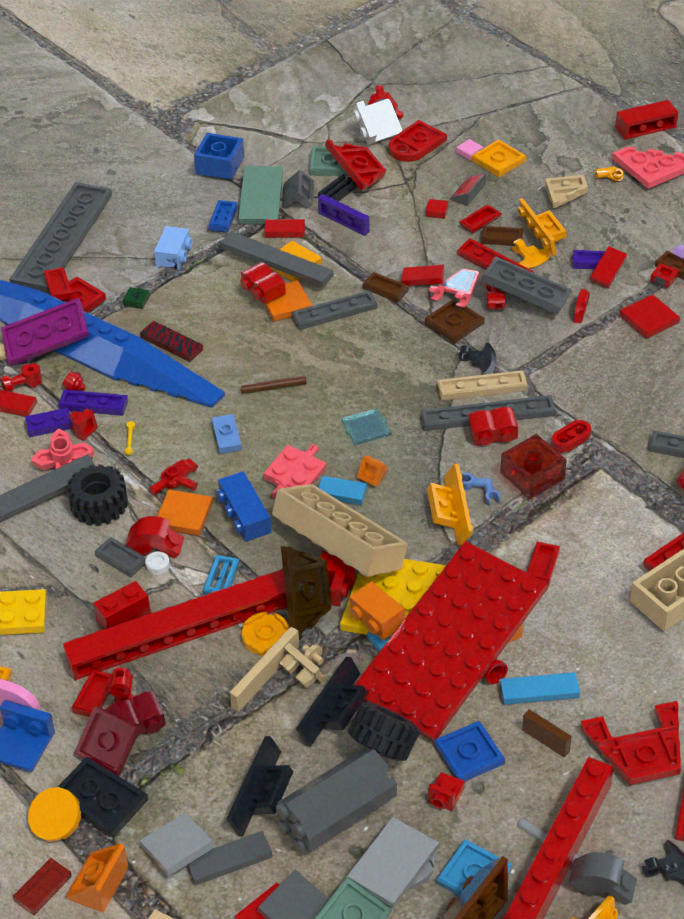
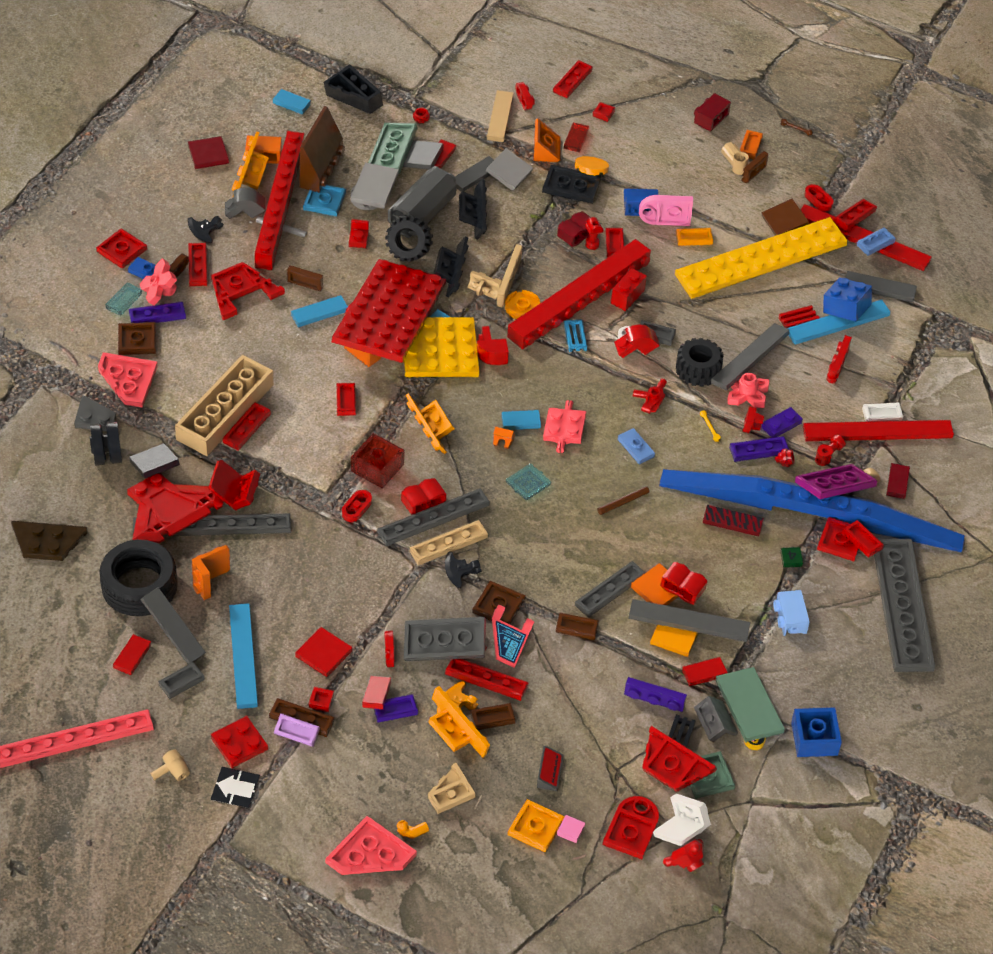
camera: 155 degrees right, 5 degrees up
dark red tile [74,706,141,776] -> none
orange tile [157,490,213,536] -> none
blue plate [209,200,238,232] -> none
blue brick [216,471,271,542] -> none
tan brick [272,484,408,577] -> none
dark brown wing [281,546,332,640] -> none
orange brick [349,581,405,640] -> none
red tile [401,264,445,286] -> none
red tile [426,199,449,219] -> none
blue tile [434,721,505,781] -> none
red tile [459,204,502,233] -> none
medium blue arm [462,473,501,506] -> none
red brick [615,100,678,140] -> none

